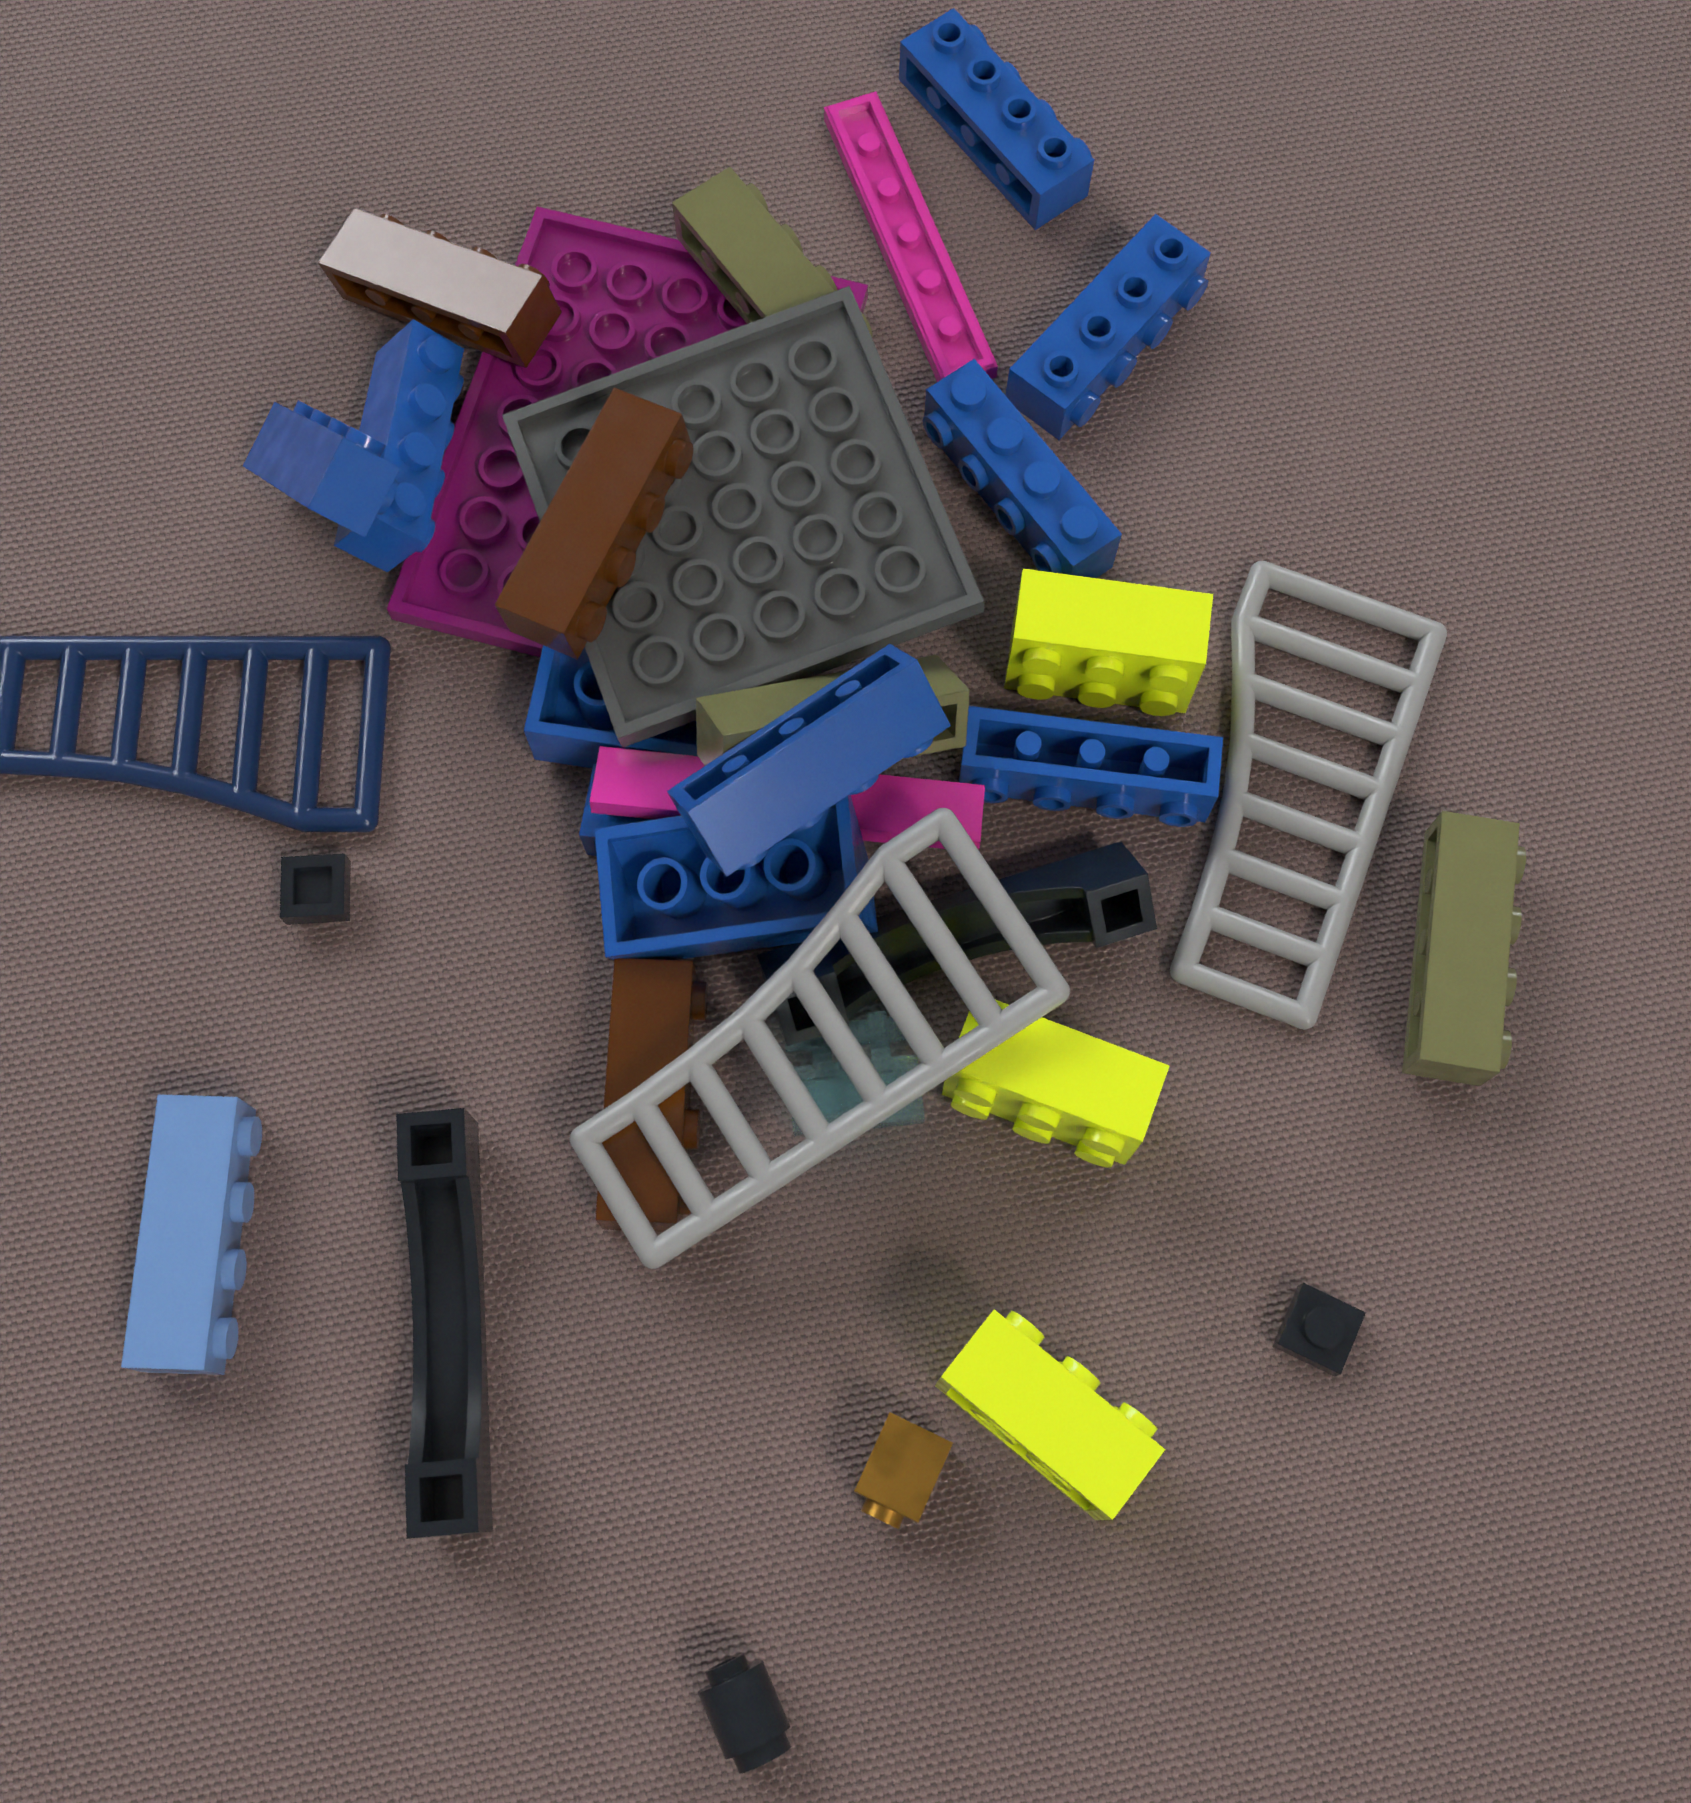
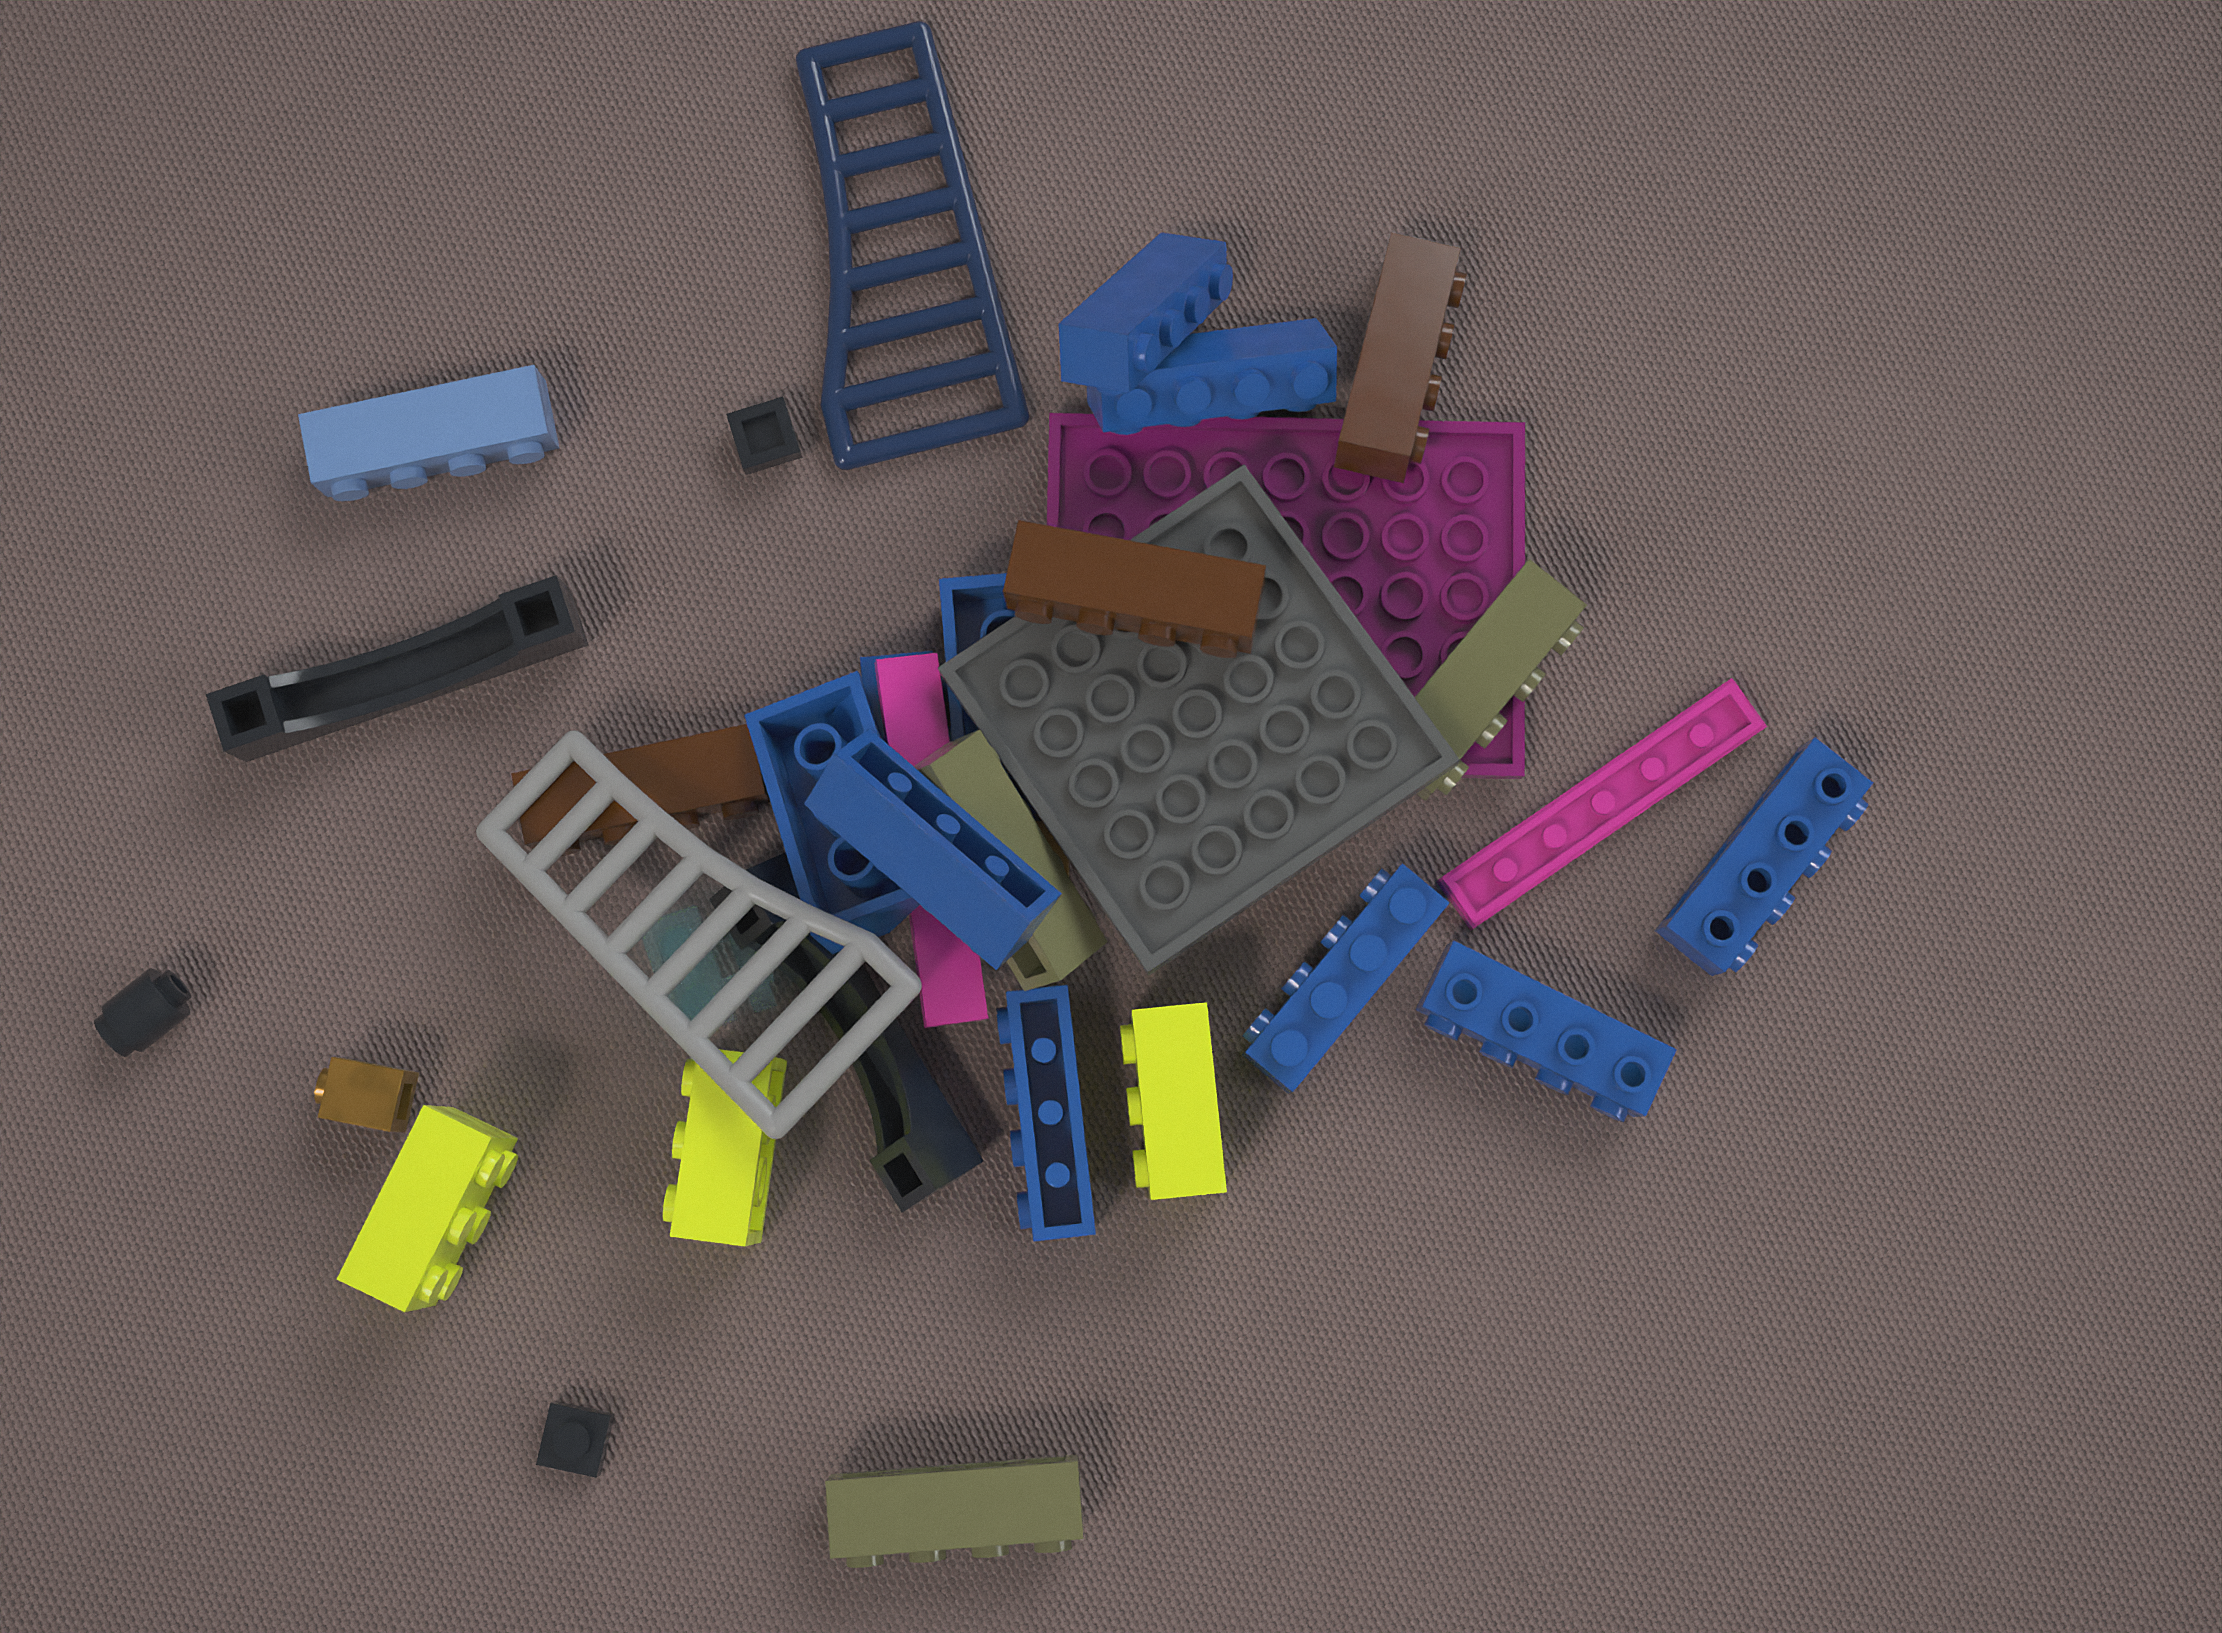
camera: 75 degrees right, 10 degrees up
light grey bar [1170,561,1447,1030] -> none

